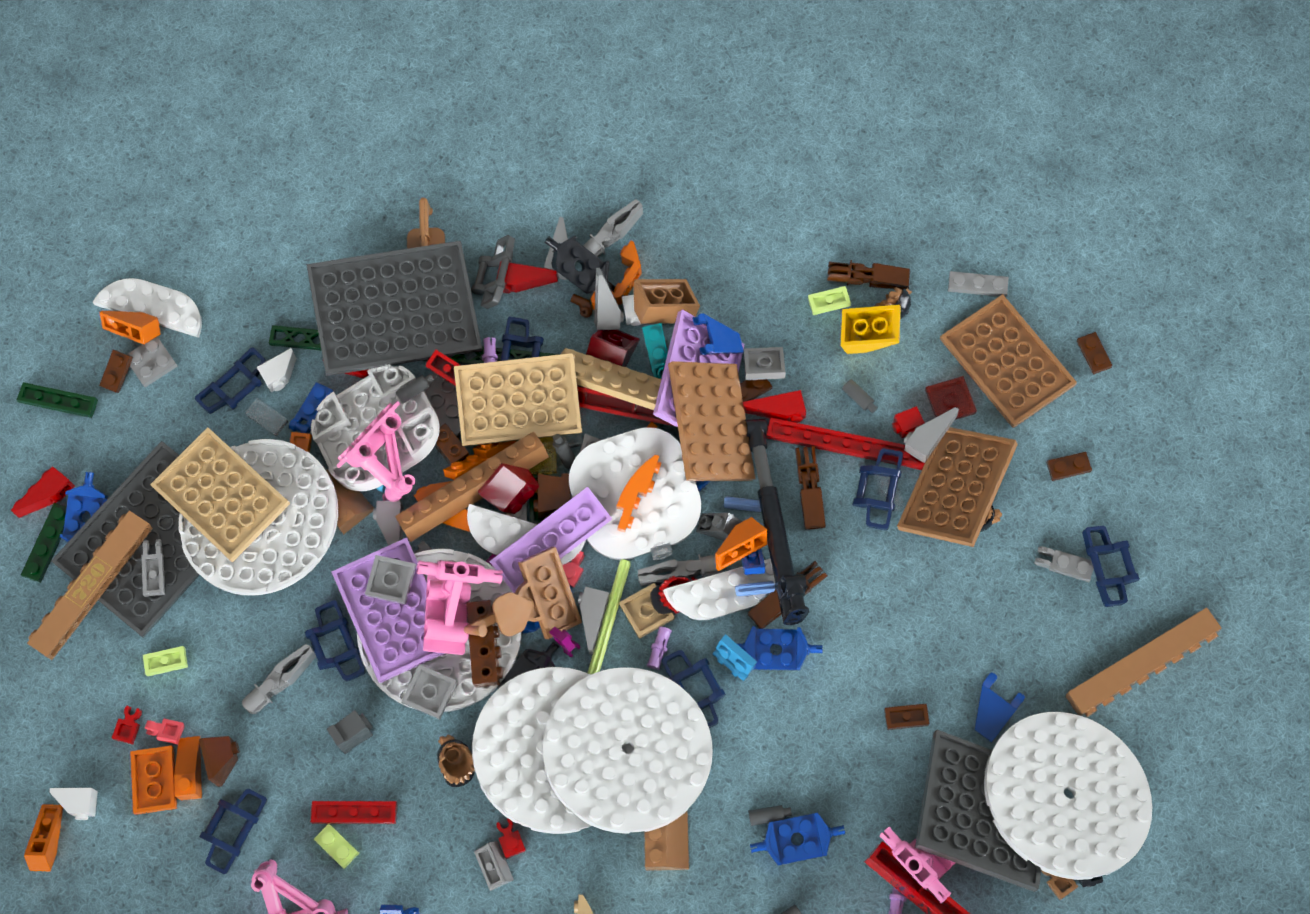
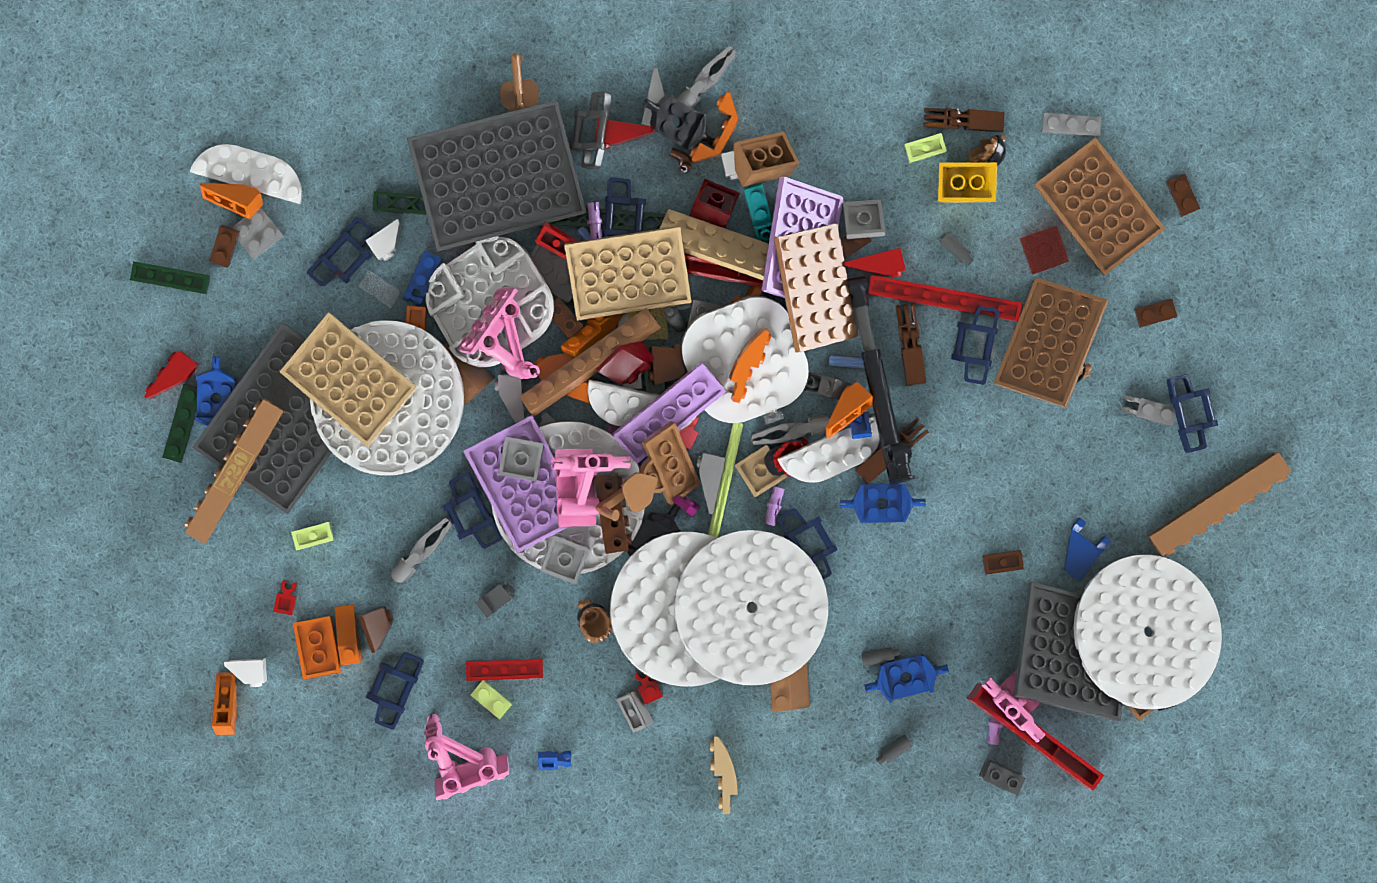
camera: 10 degrees left, 20 degrees up
light grey hinge [141,539,165,597] -> none
coral plate [145,719,185,745] -> none
dark grey cylinder [396,374,435,404] -> none
light grey slope [594,268,624,330] -> none
blue flag [692,314,744,355] -> none
dark azure plate [712,634,757,681] -> none
light blue axle [735,581,775,596] -> none
red brick [892,406,925,439] -> none
light grey slope [904,407,959,463] -> none

